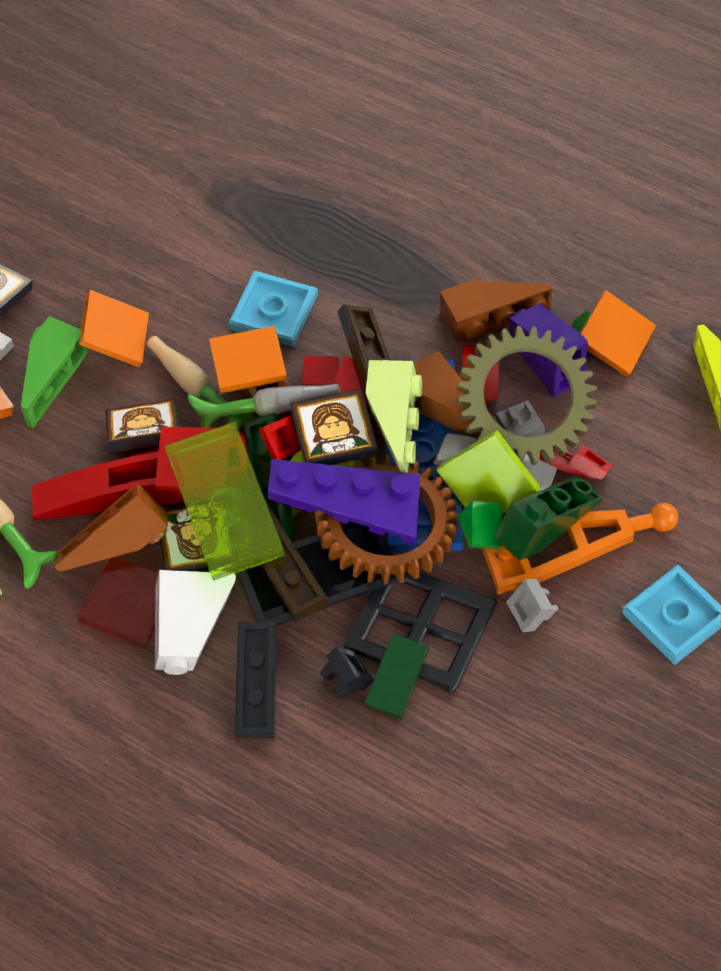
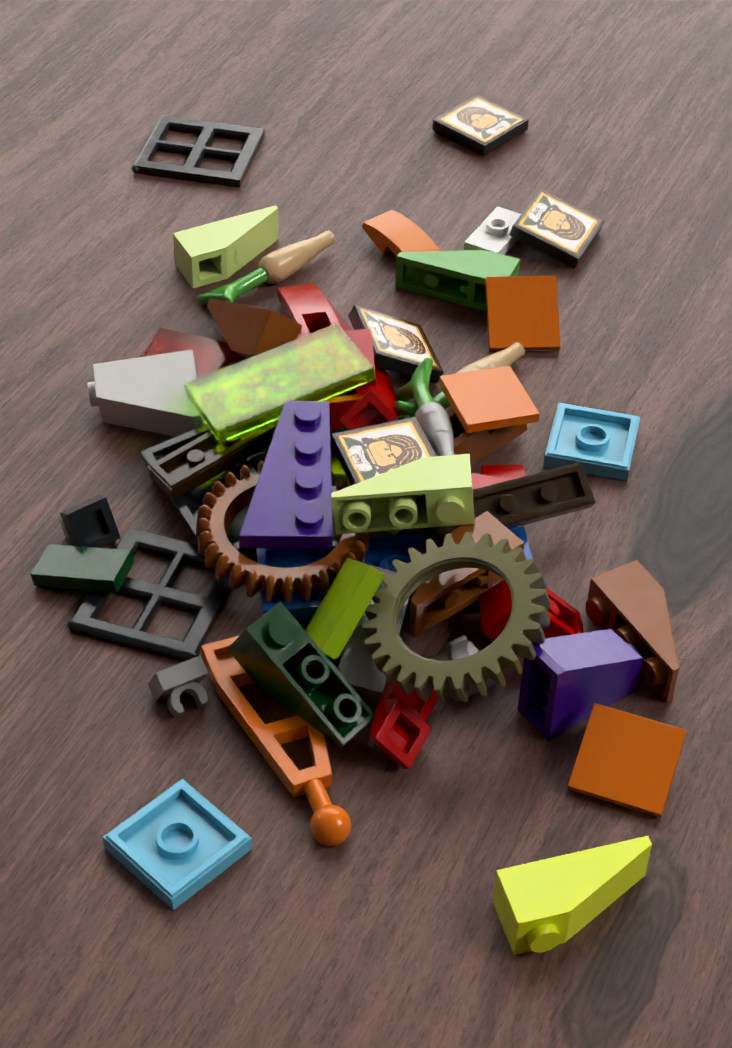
camera: 80 degrees right, 15 degrees down
black tile [235,622,277,738] -> none
green slope [457,501,502,549] -> none

